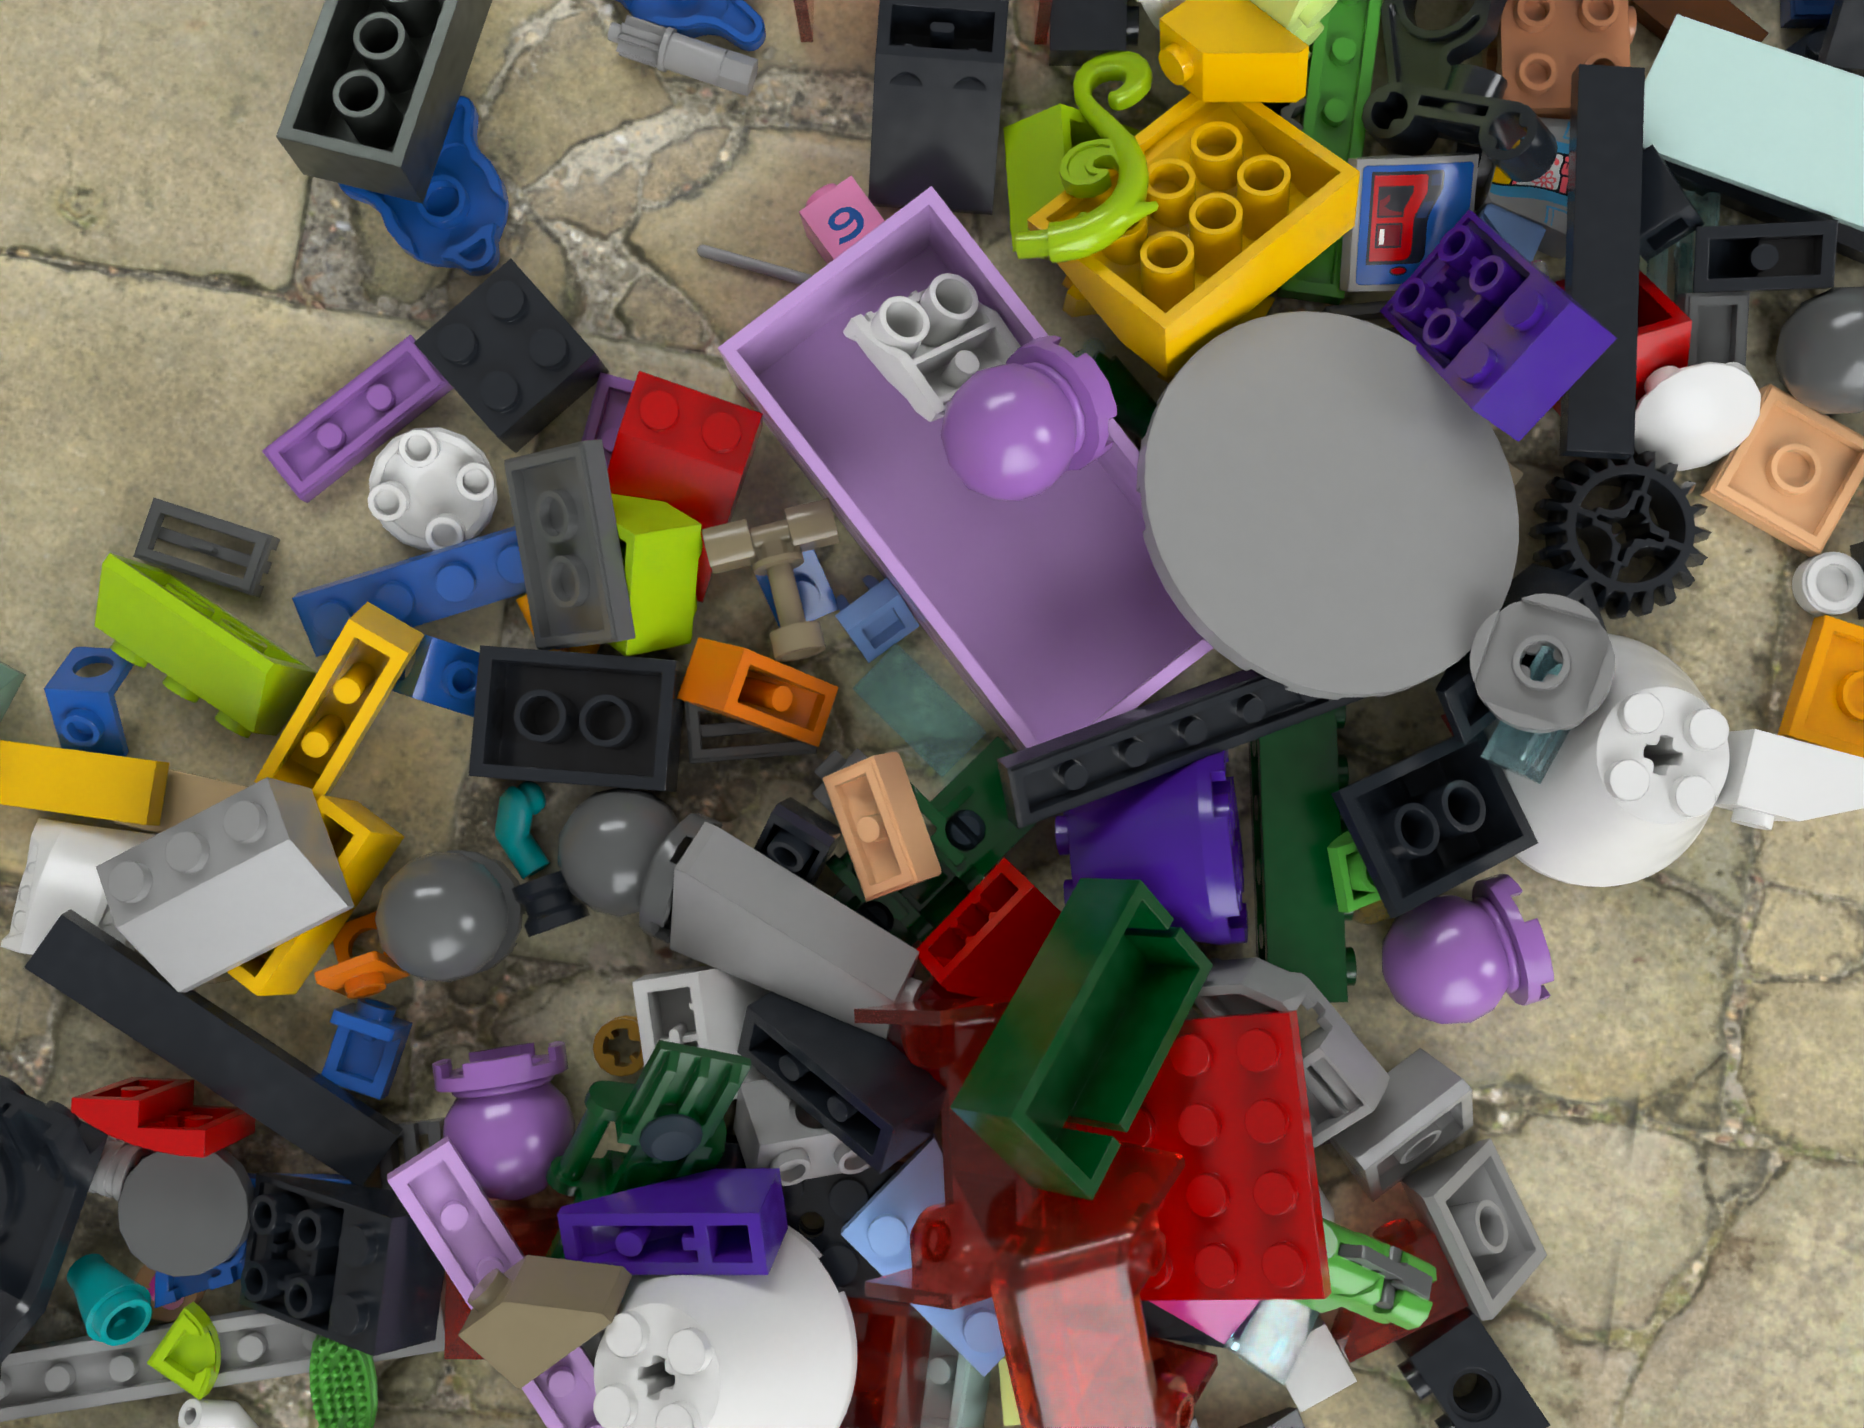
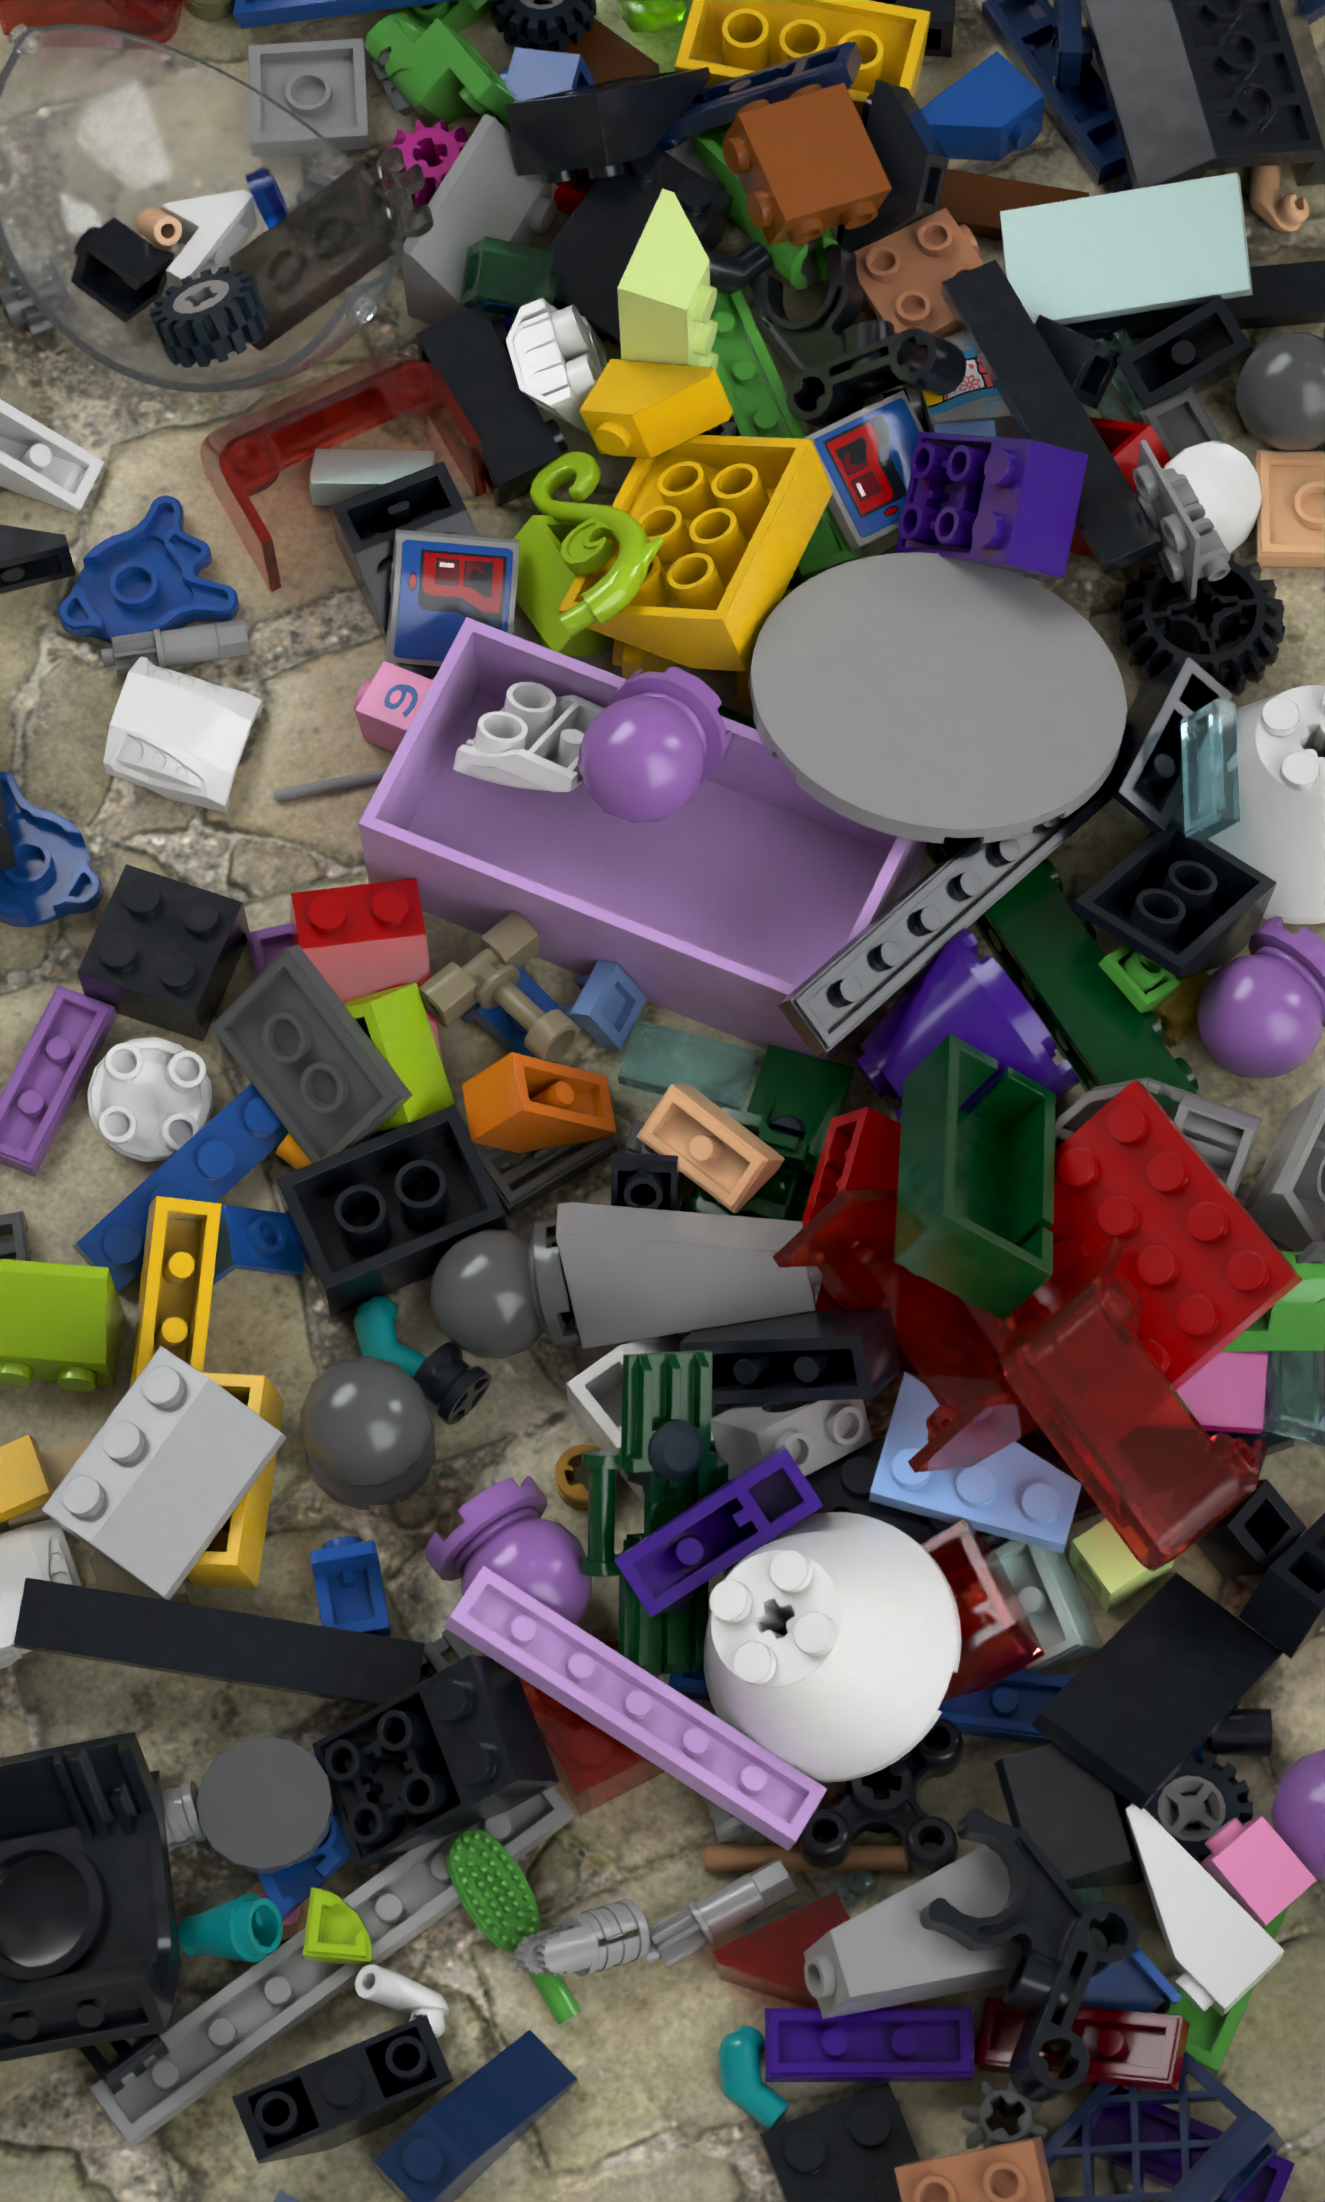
camera: 30 degrees left, 20 degrees down
red slope [71,1077,256,1158] -> none
orange bracket [314,911,410,999] -> none
dark tan slope [458,1255,633,1389] -> none
light grey plate [1470,593,1615,733] -> none
none -> white slope [103,656,263,813]
none -> slope [385,529,519,667]
none -> light grey hinge [1133,439,1231,600]

